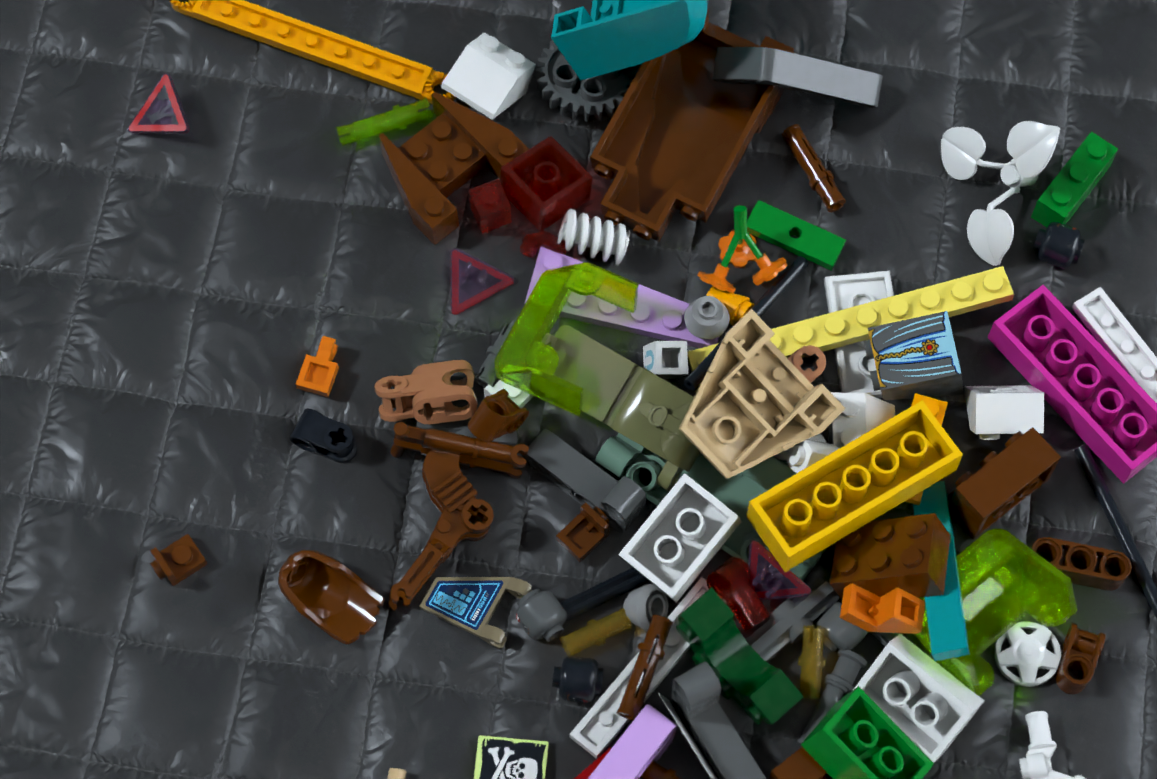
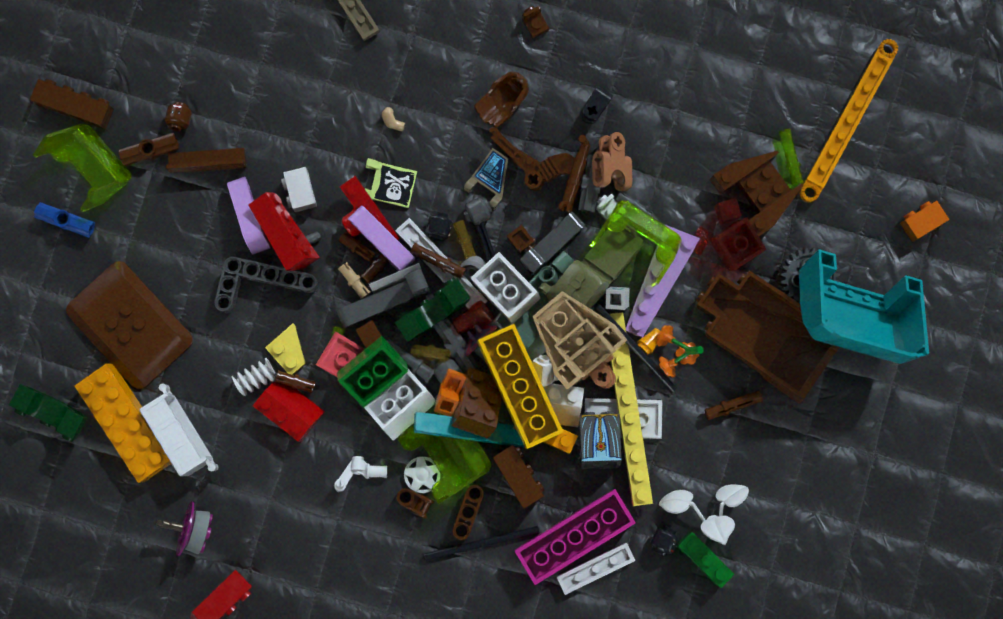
camera: 90 degrees right, 15 degrees up
piece [128,73,190,134] -> none
orange plate [295,336,339,398] -> none
white slope [441,32,536,120] -> none
piece [451,248,514,315] -> none
reddish brown piece [468,389,529,442] -> none
white piece [557,209,630,266] -> none
light grey cone [684,296,730,339] -> none
beam [712,47,883,108] -> none
green tile [747,200,846,271] -> none
white slope [964,385,1044,440] -> none

